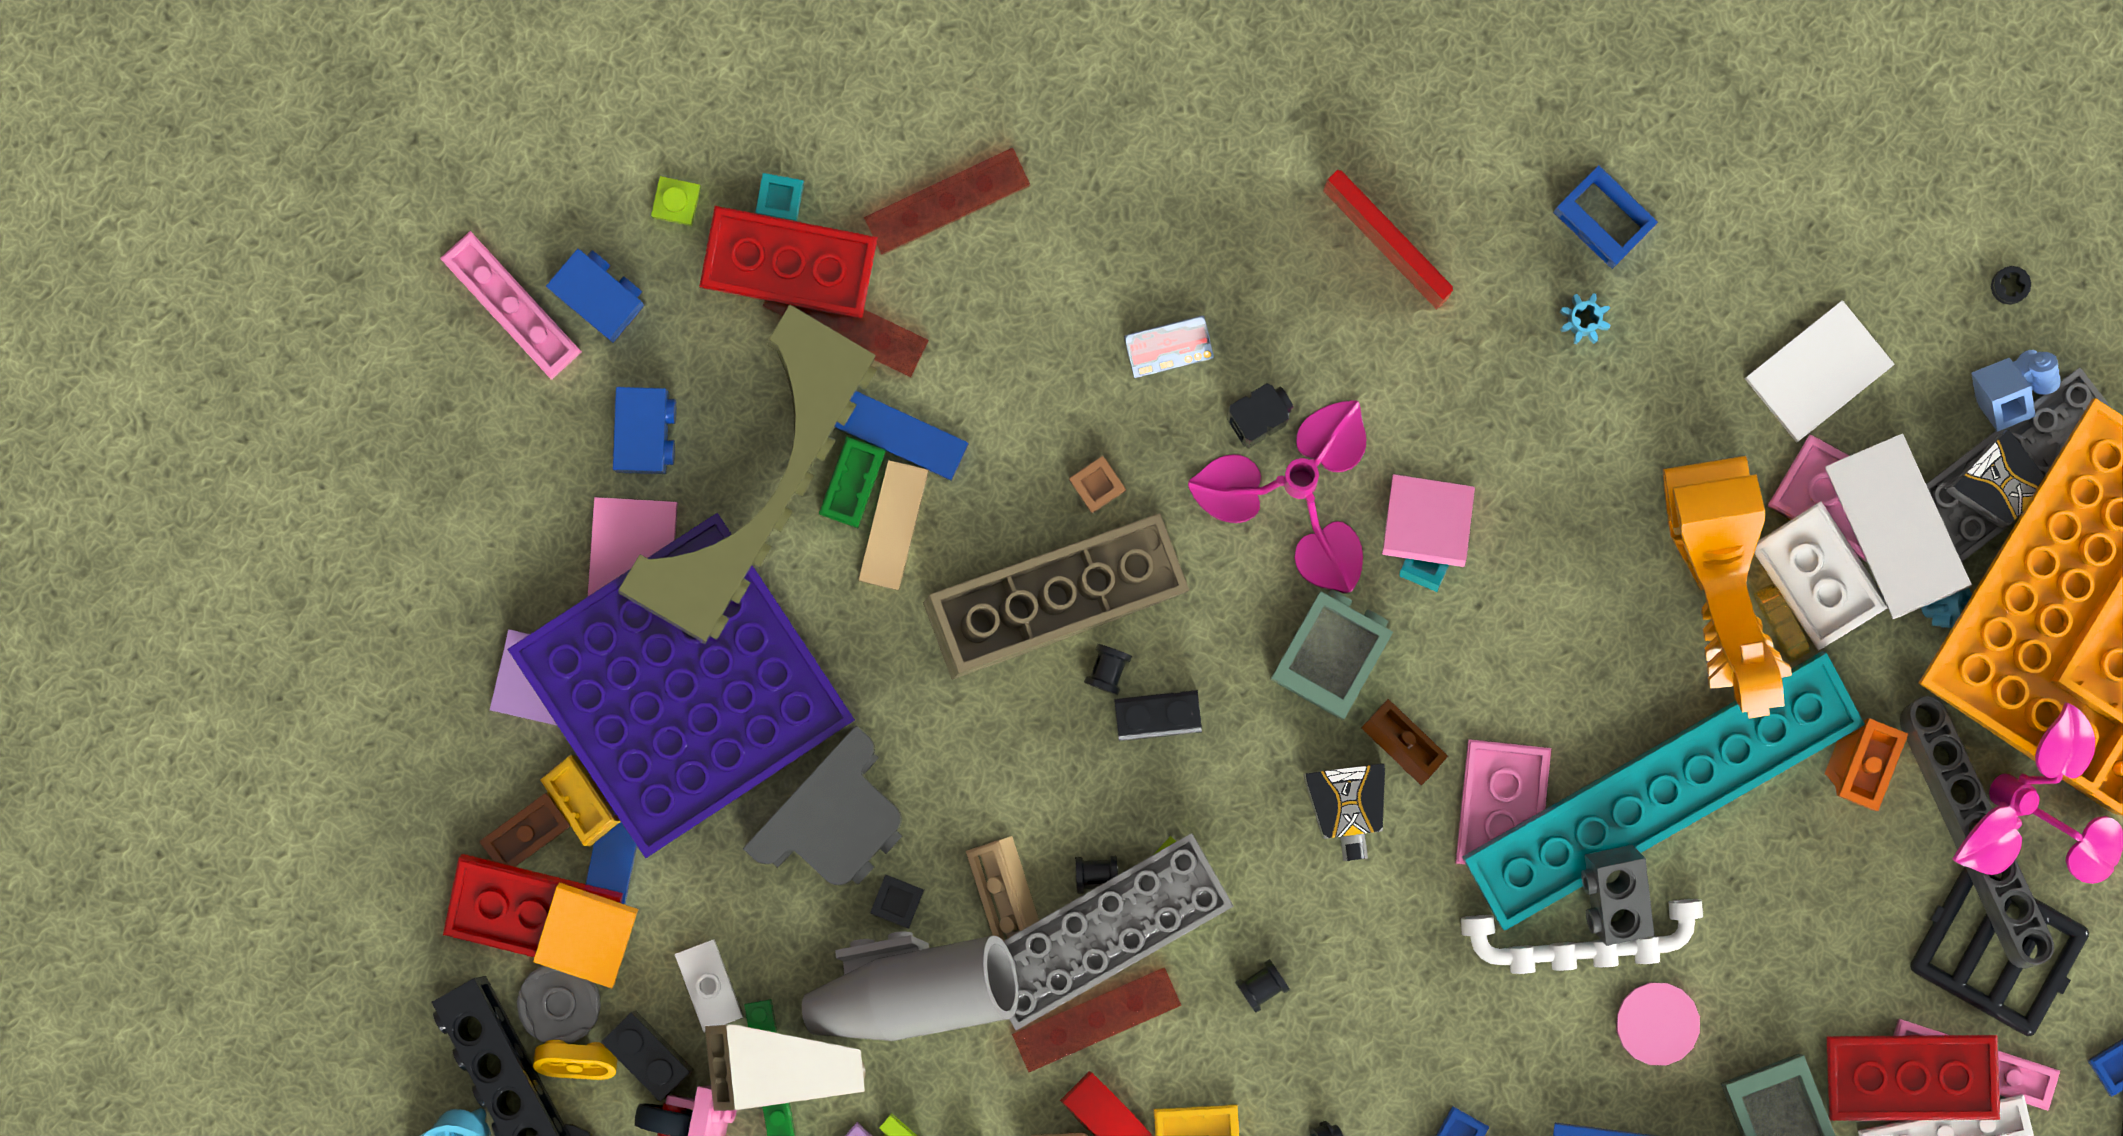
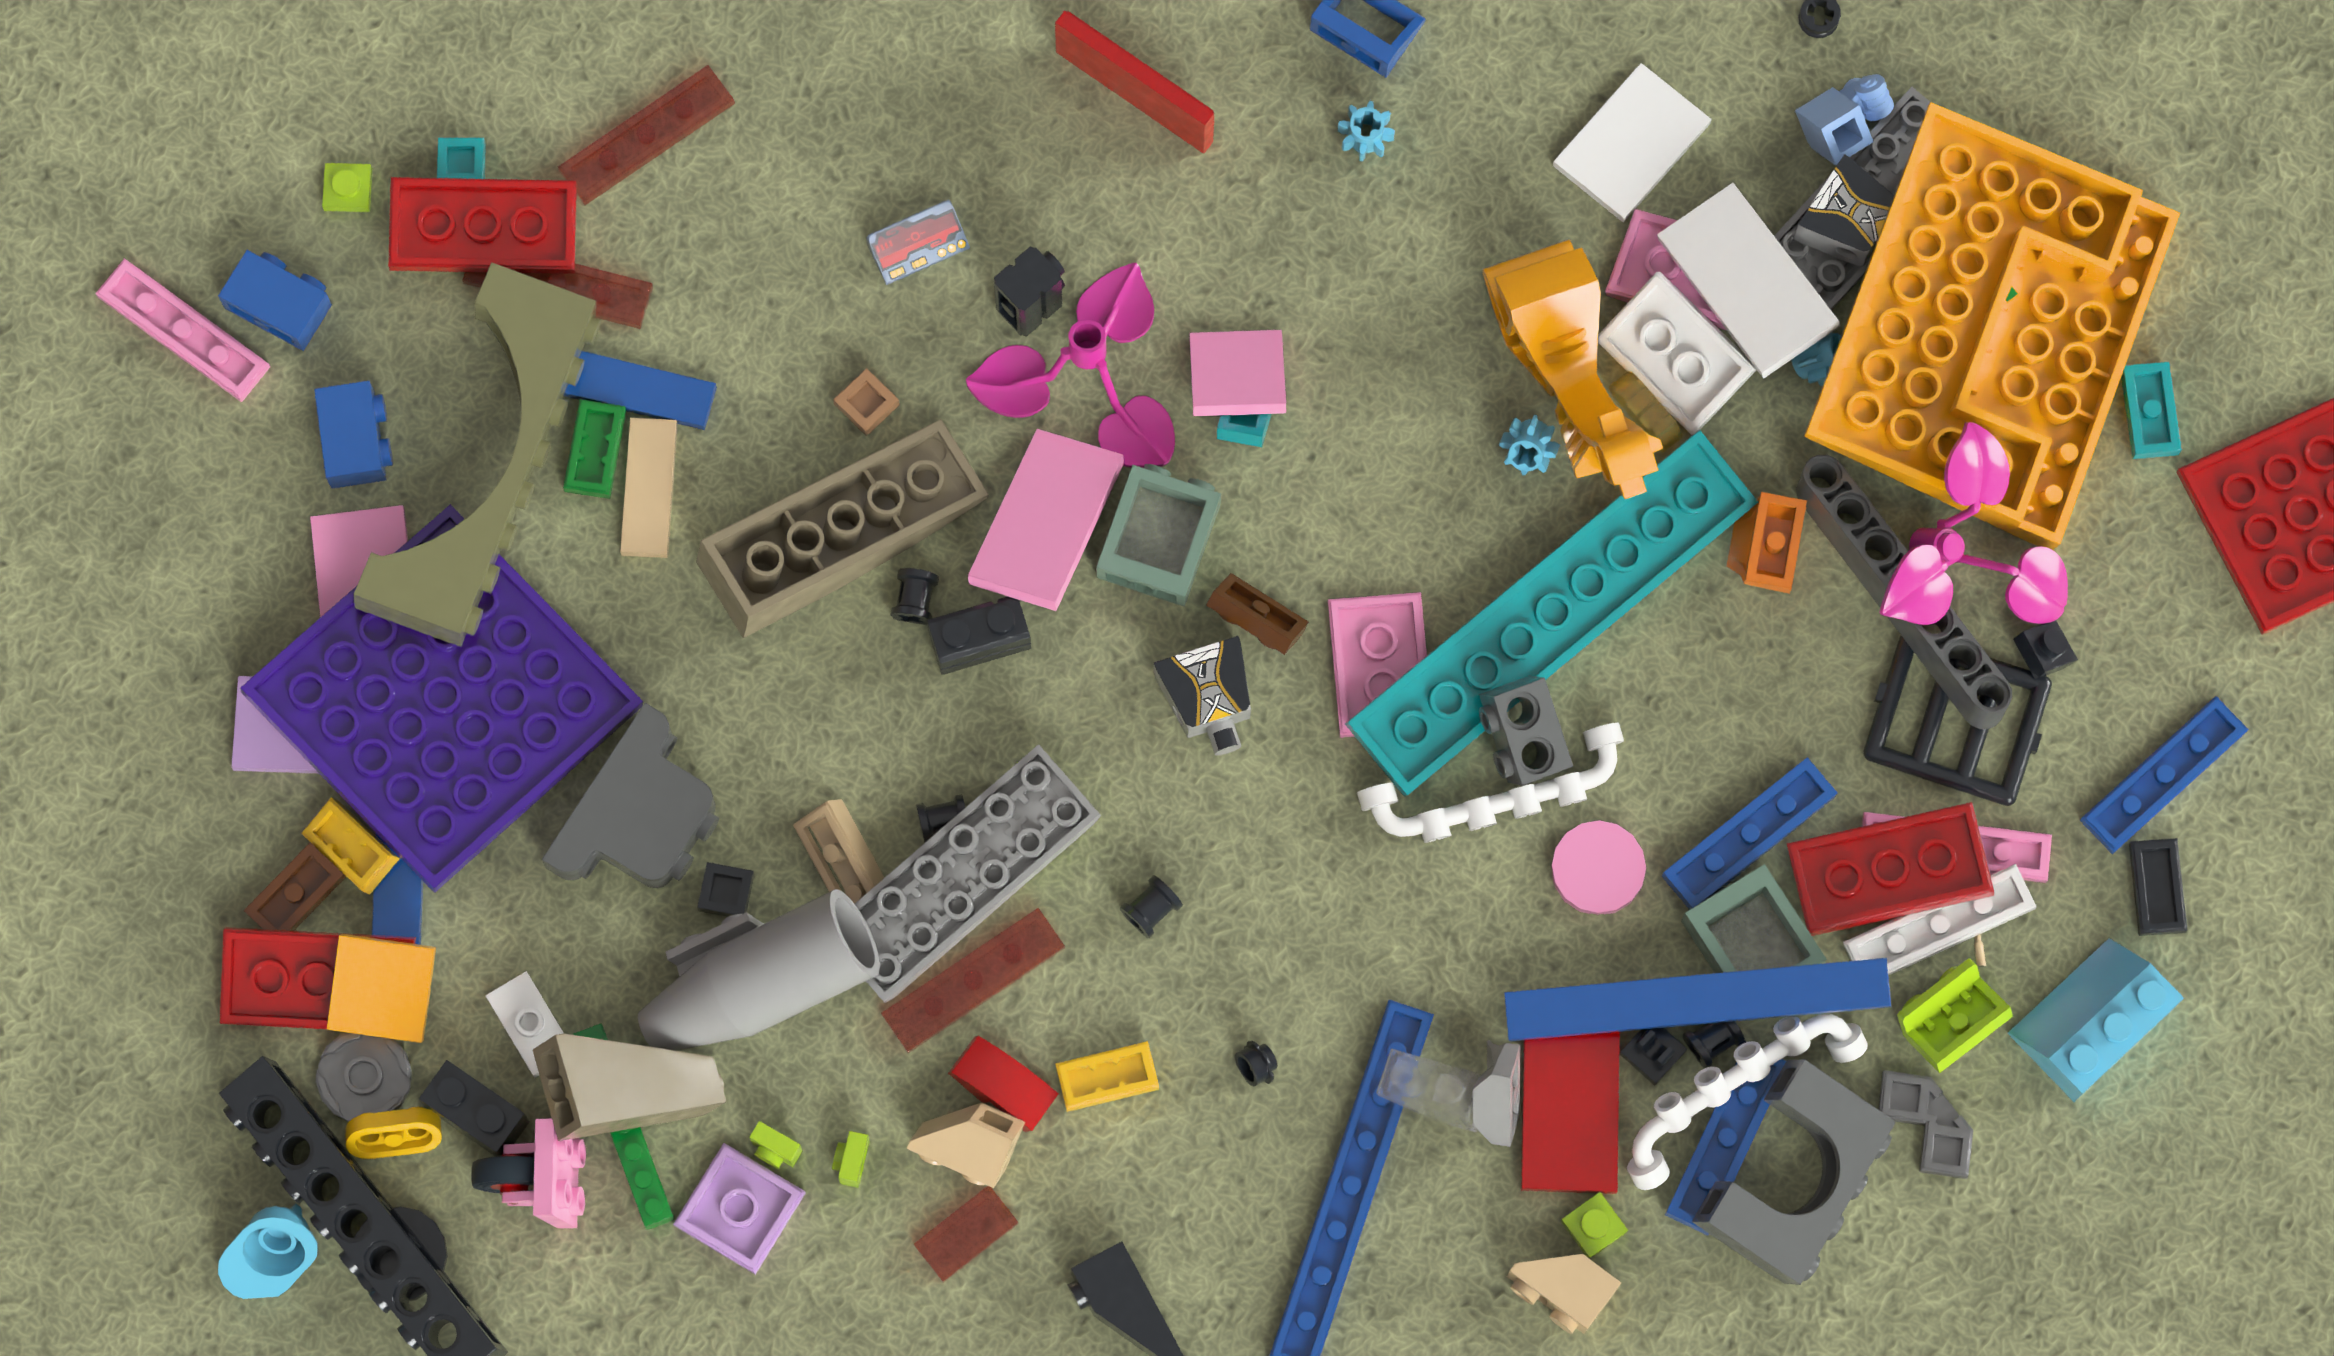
camera: 20 degrees left, 10 degrees down
none -> bright pink tile [968,429,1124,611]
none -> medium azure gear [1499,415,1560,475]
none -> blue plate [1662,757,1838,910]
none -> black plate [2013,620,2078,680]

